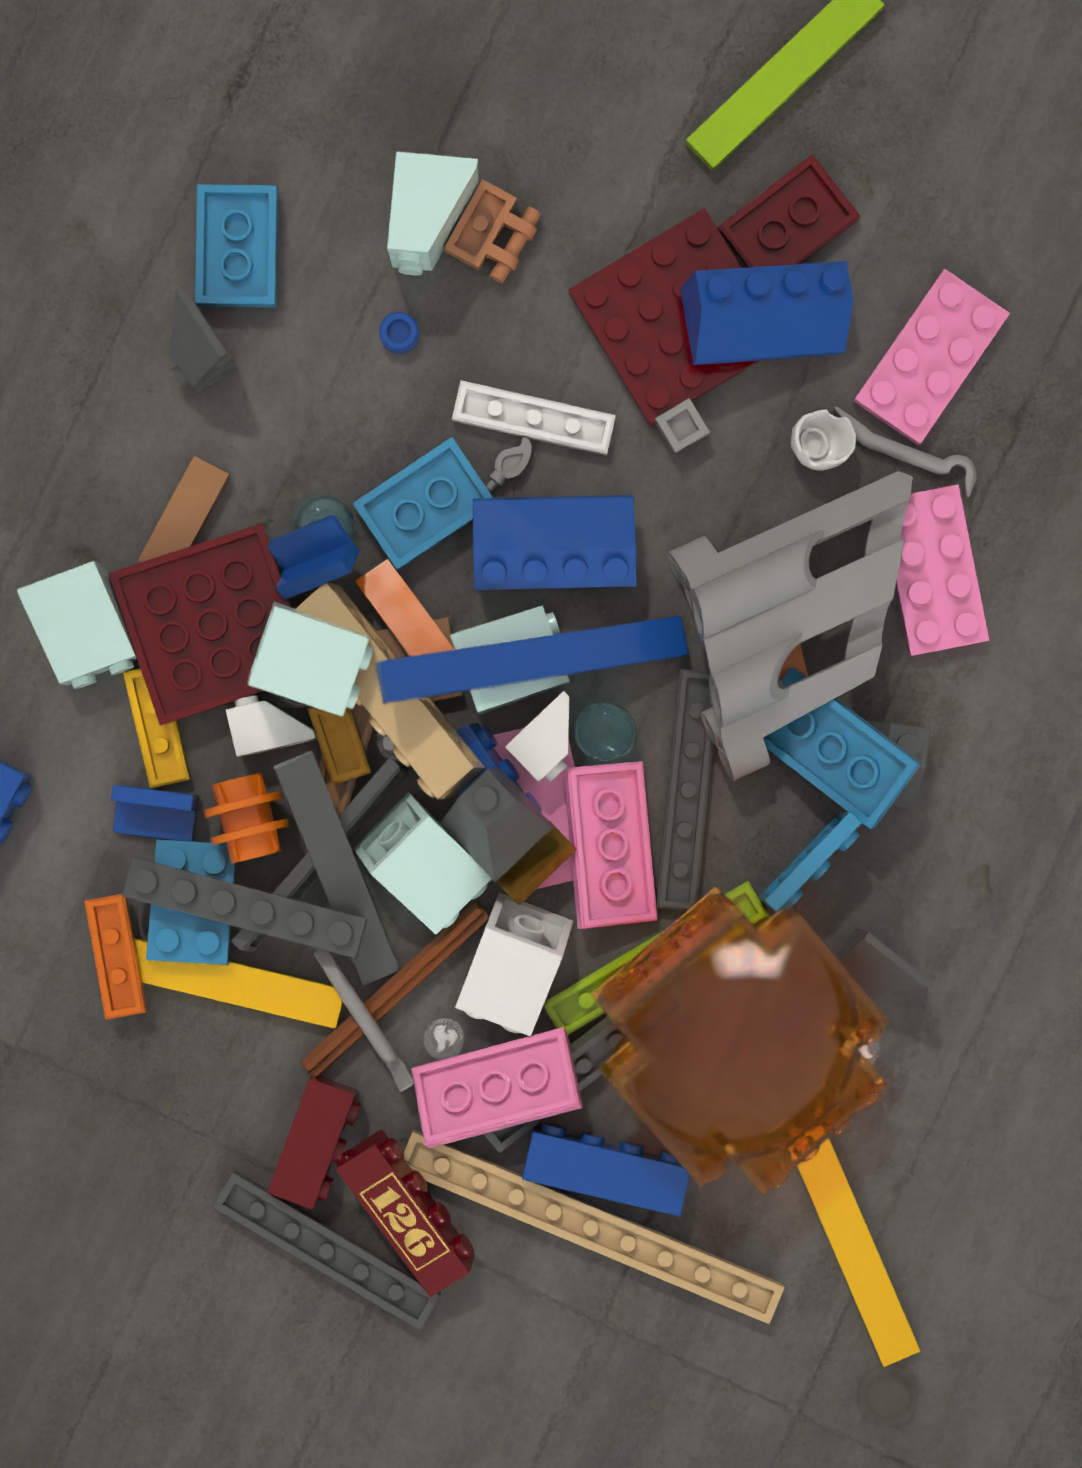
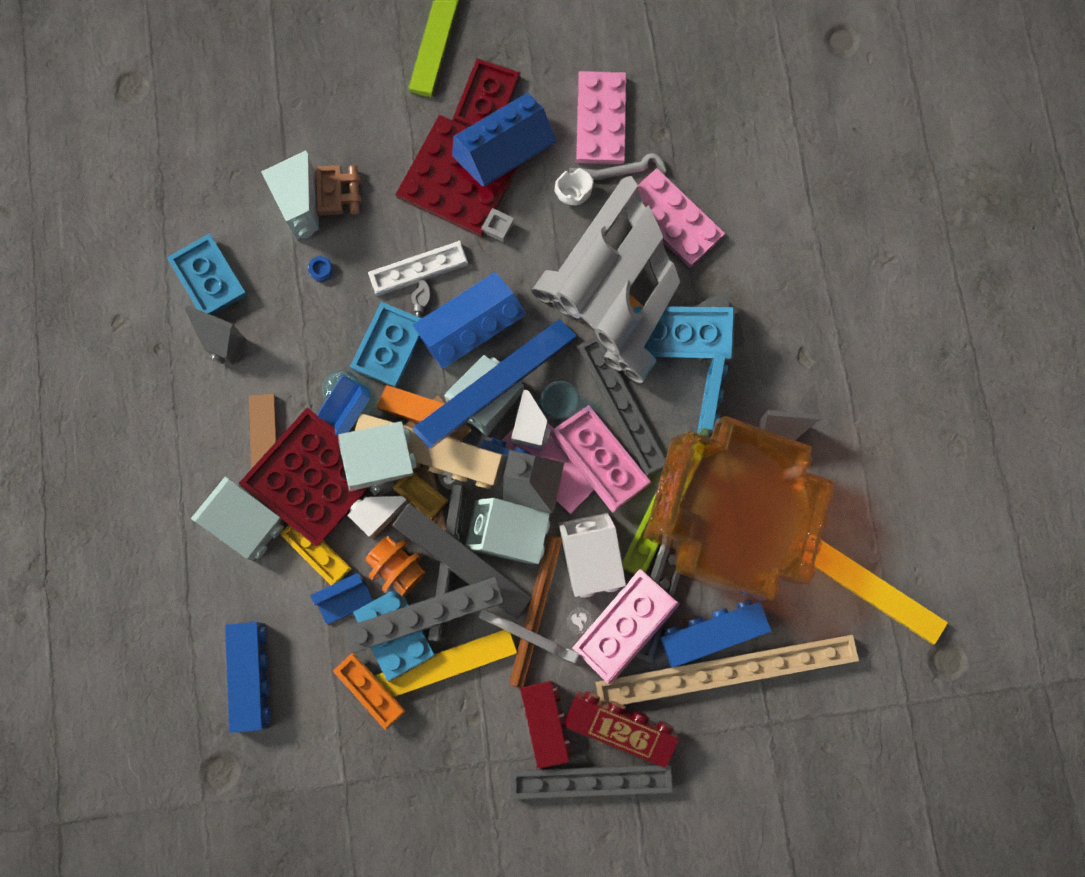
camera: 30 degrees left, 10 degrees down
pearl gold tile [497,820,577,905] -> none

